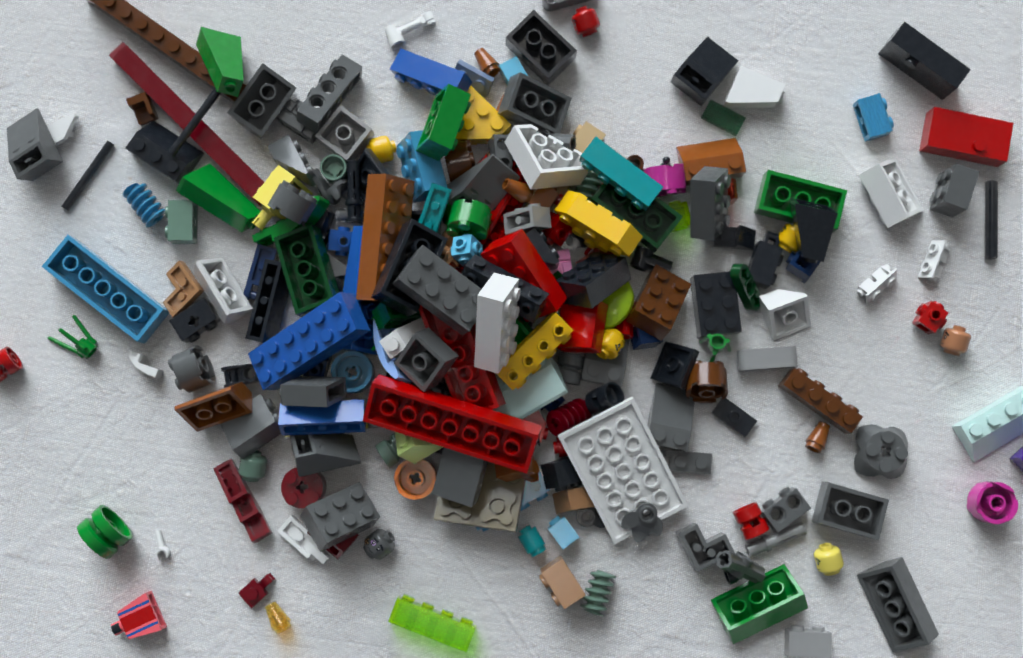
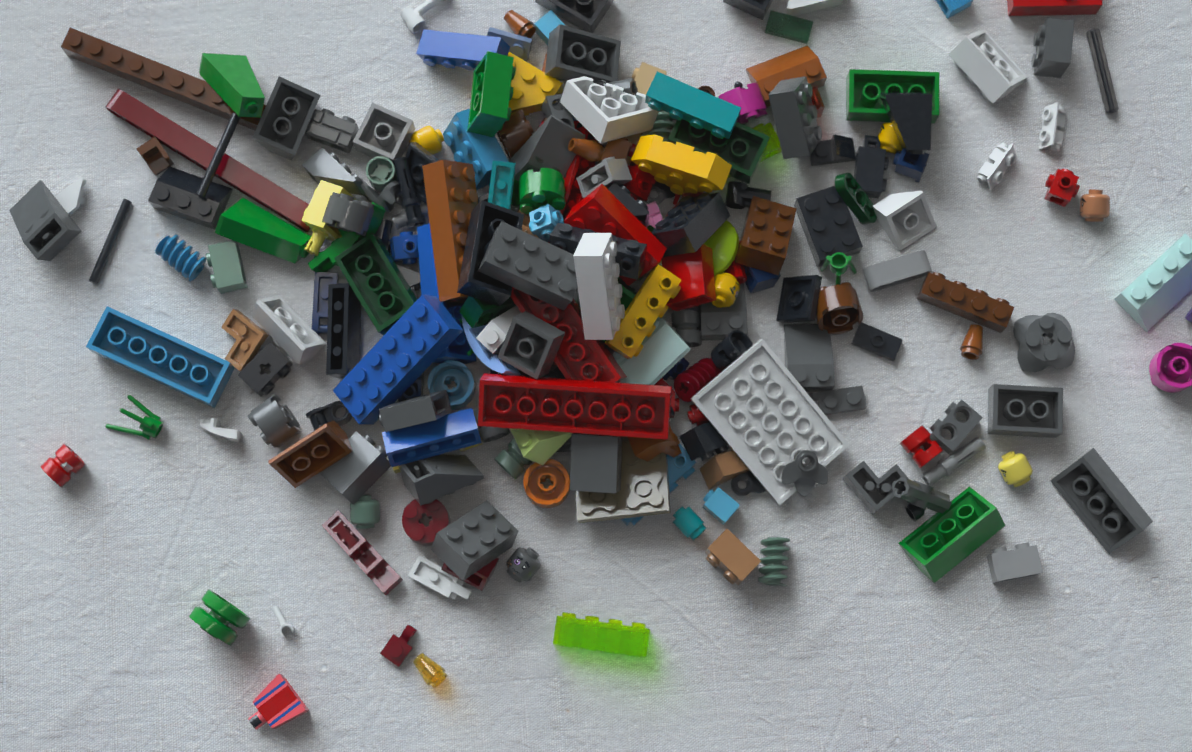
camera: 10 degrees left, 5 degrees down
dark grey brick [296,54,363,133] -> none

